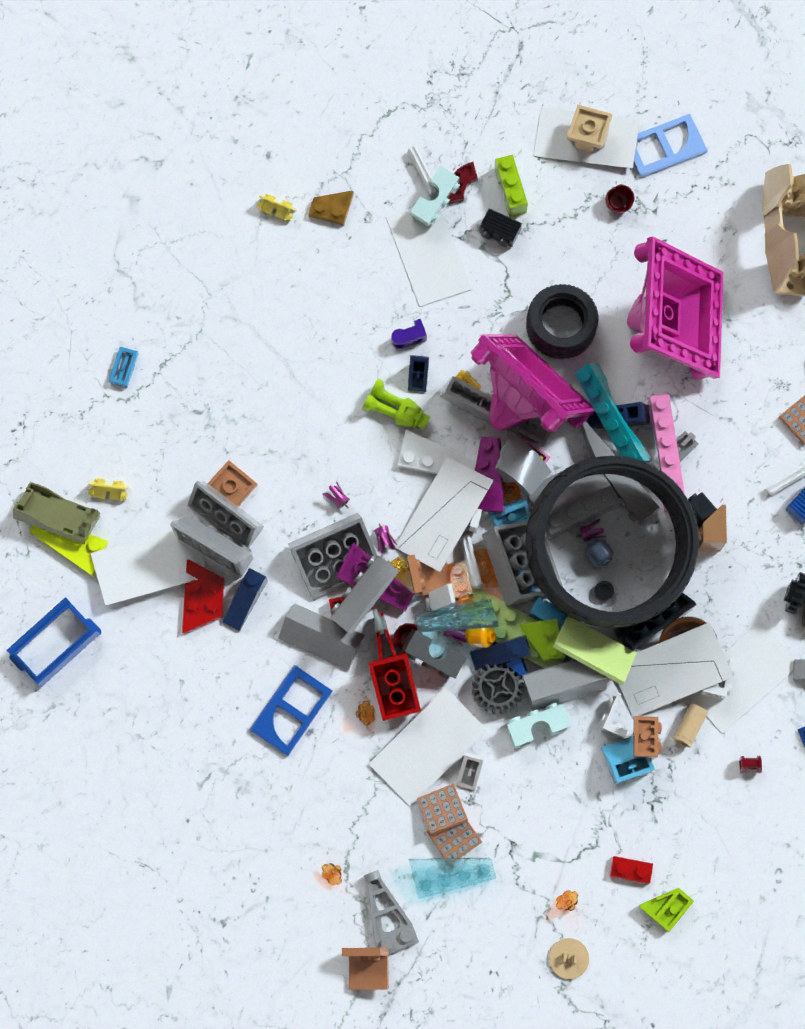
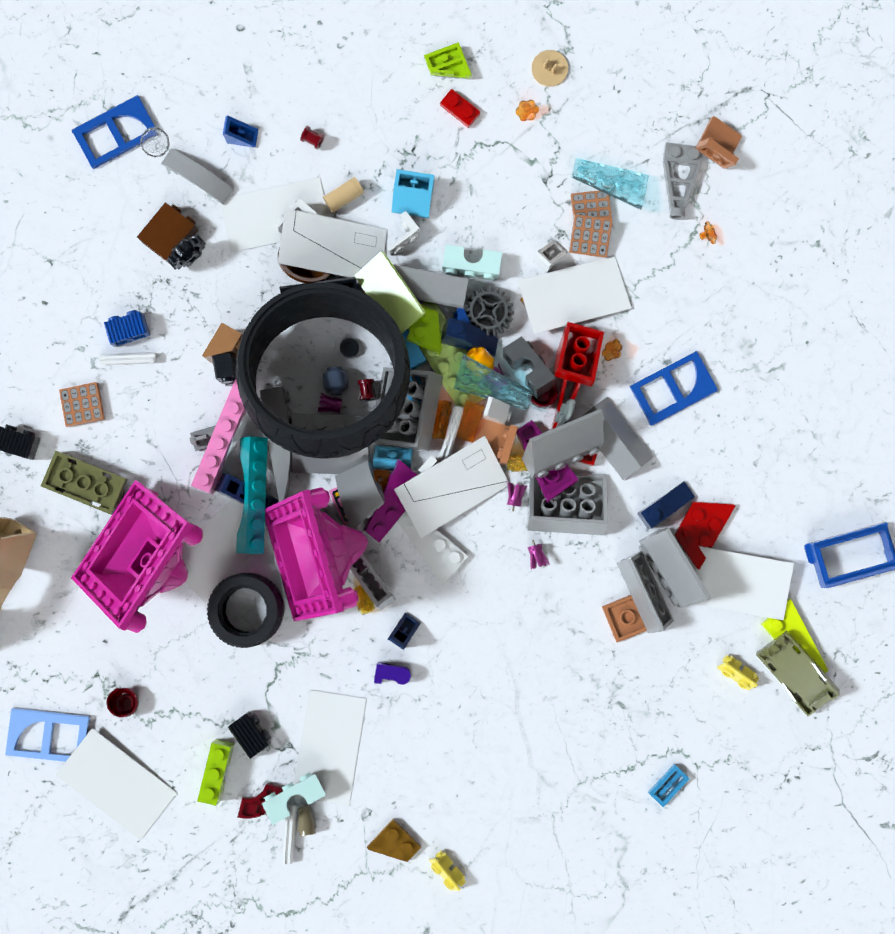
camera: 155 degrees left, 10 degrees up
lime piece [362,378,431,430] -> none
tan panel [567,104,613,153] -> none
nougat bracket [633,716,662,761] -> none
none -> olive piece [40,451,128,515]
none -> dark tan cone [297,806,317,836]
none -> dark red bush [357,379,376,401]

